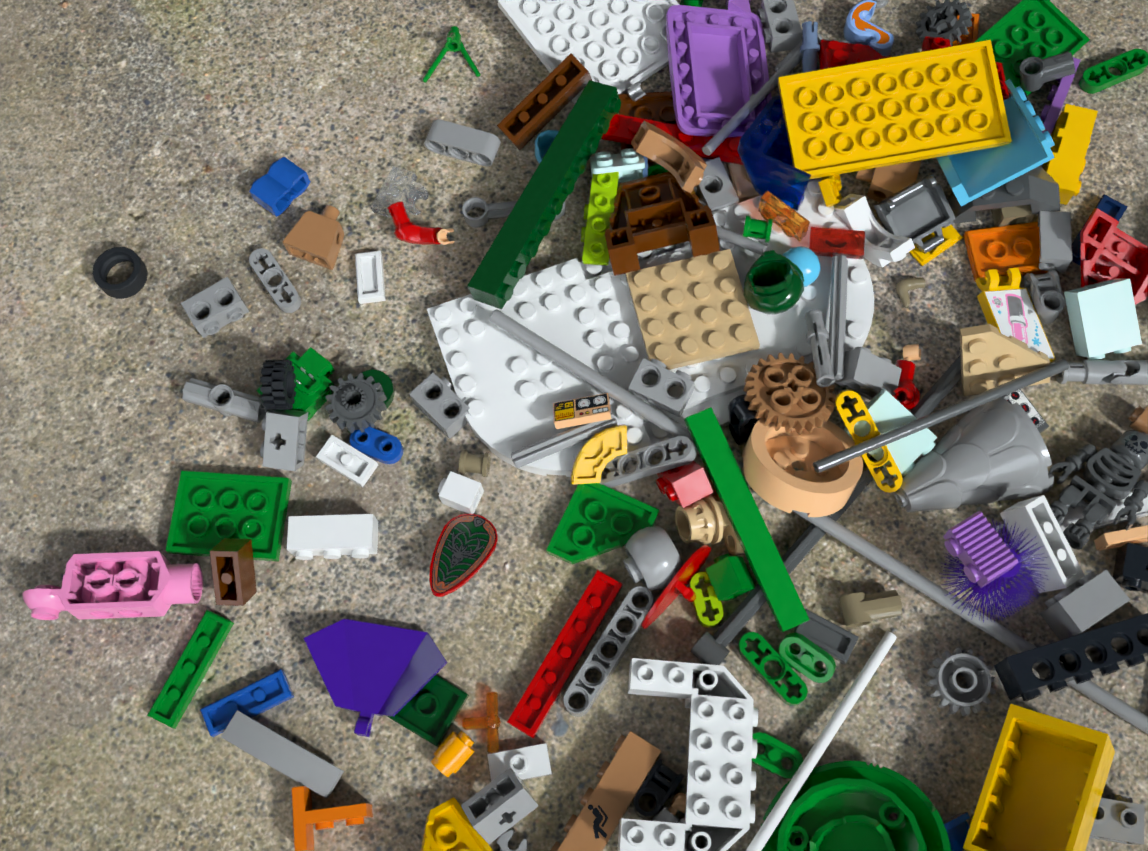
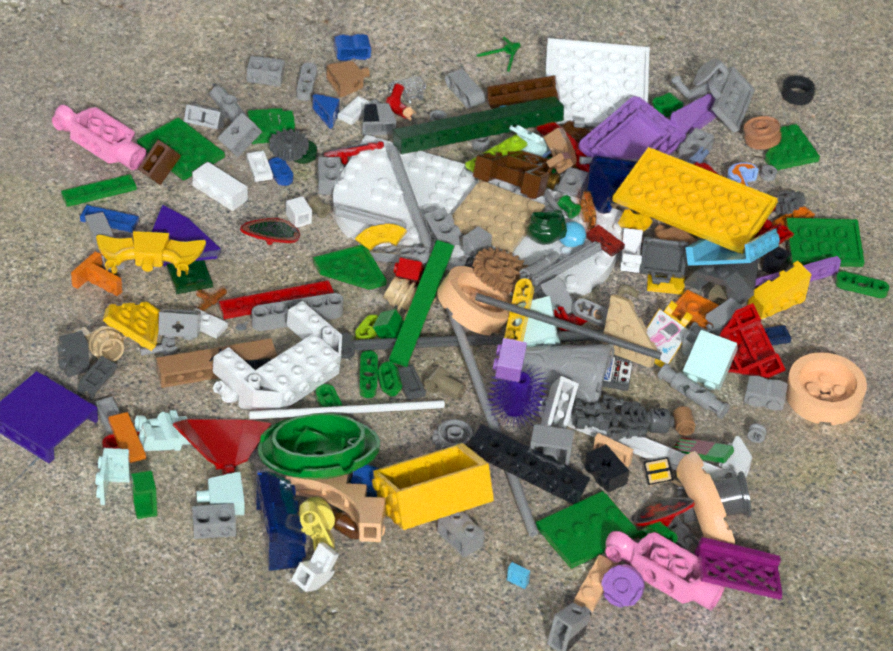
camera: 30 degrees right, 25 degrees down
black tyre [92,247,148,299] -> none
black tyre [260,359,296,410] -> none
light orange brick [431,730,475,777] -> none
tile [553,393,611,429] -> none
light grey wheel [623,526,683,590] -> none
red shield [641,545,711,629] -> none
dark grey piece [1020,51,1075,92] -> none
none -> yellow torso [96,231,206,277]
none -> light grey brick [184,103,226,129]
none -> blue slope [313,94,340,129]
none -> red piece [324,141,384,165]
none -> light grey torso [362,100,396,136]
none -> light grey brick [462,226,492,256]
none -> light grey beam [571,298,608,328]

